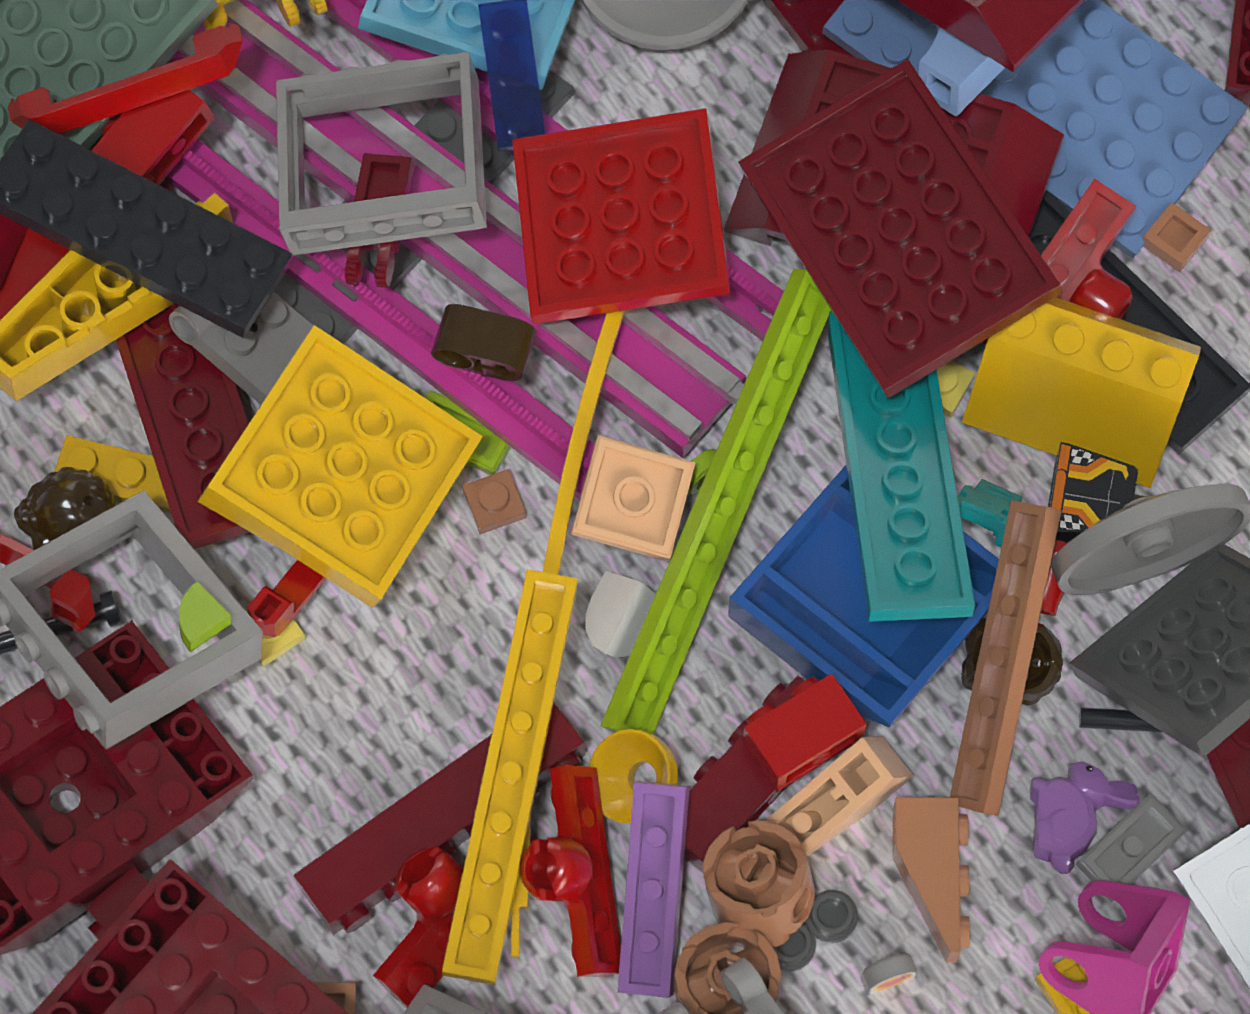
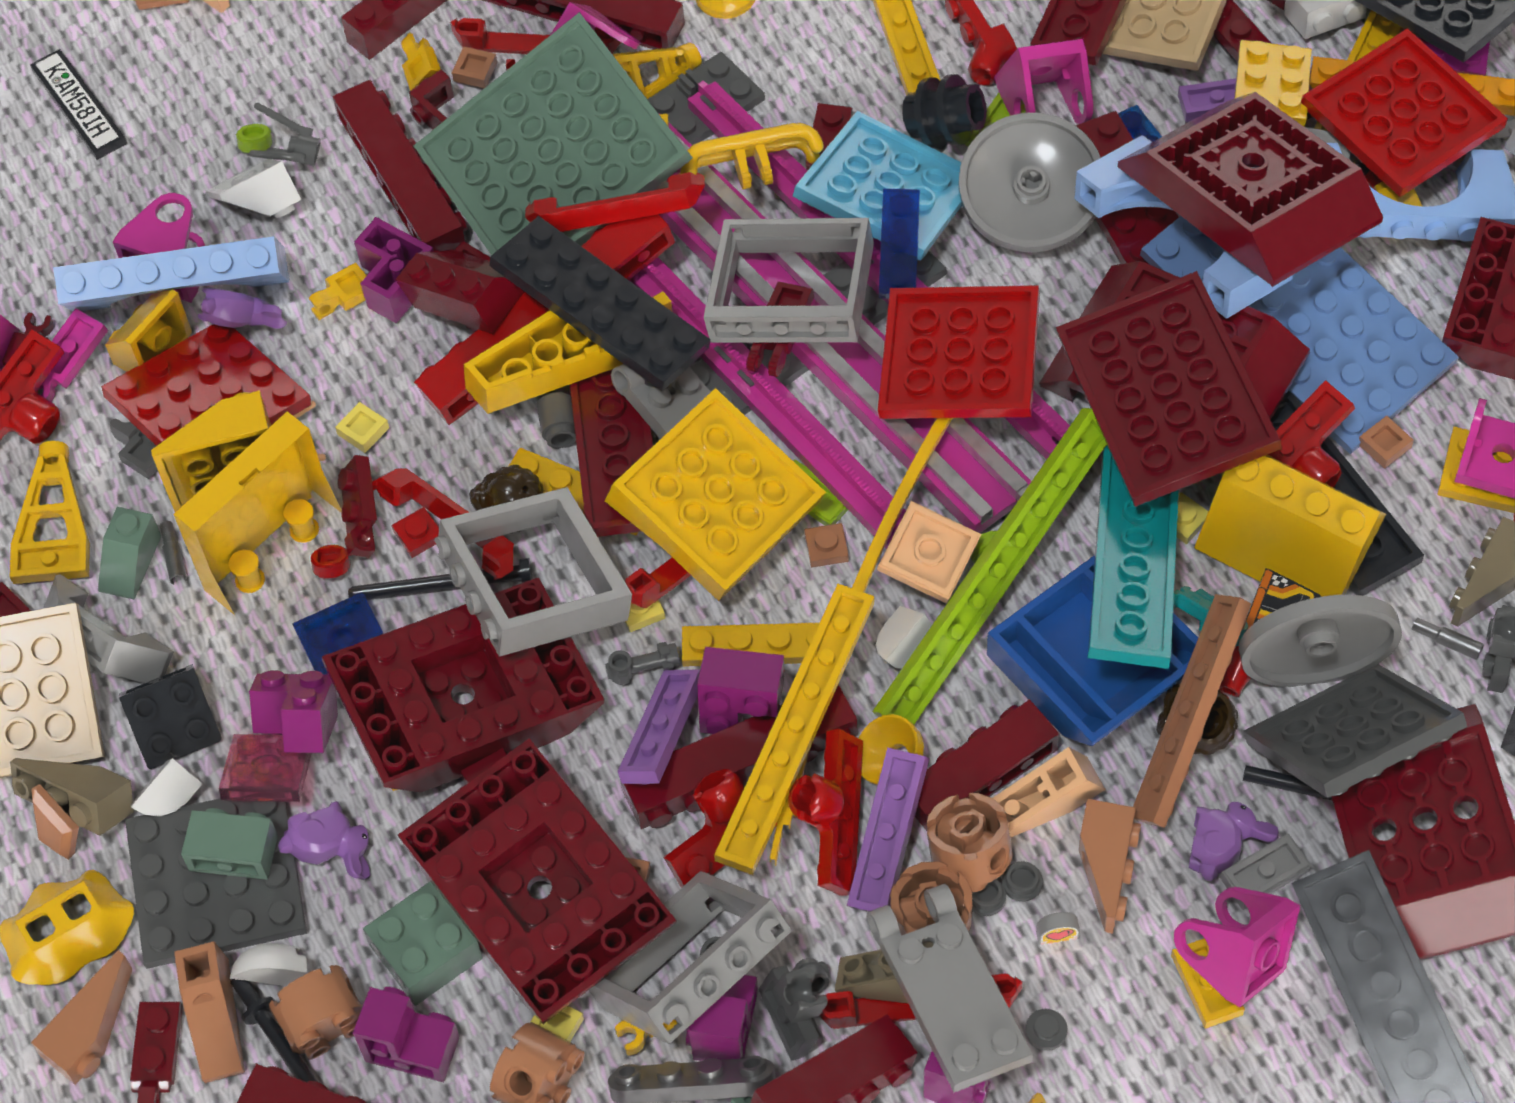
camera: 15 degrees right, 10 degrees down
lime tile [178,581,231,653] -> none
dark brown beam [431,304,536,381] -> none
red brick [743,673,867,792] -> none
none -> dark grey brick [536,391,576,448]
none -> dark grey bar [605,642,680,685]
none -> medium lavender plate [617,669,700,785]
none -> yellow plate [682,623,819,667]
none -> magenta brick [697,647,784,734]

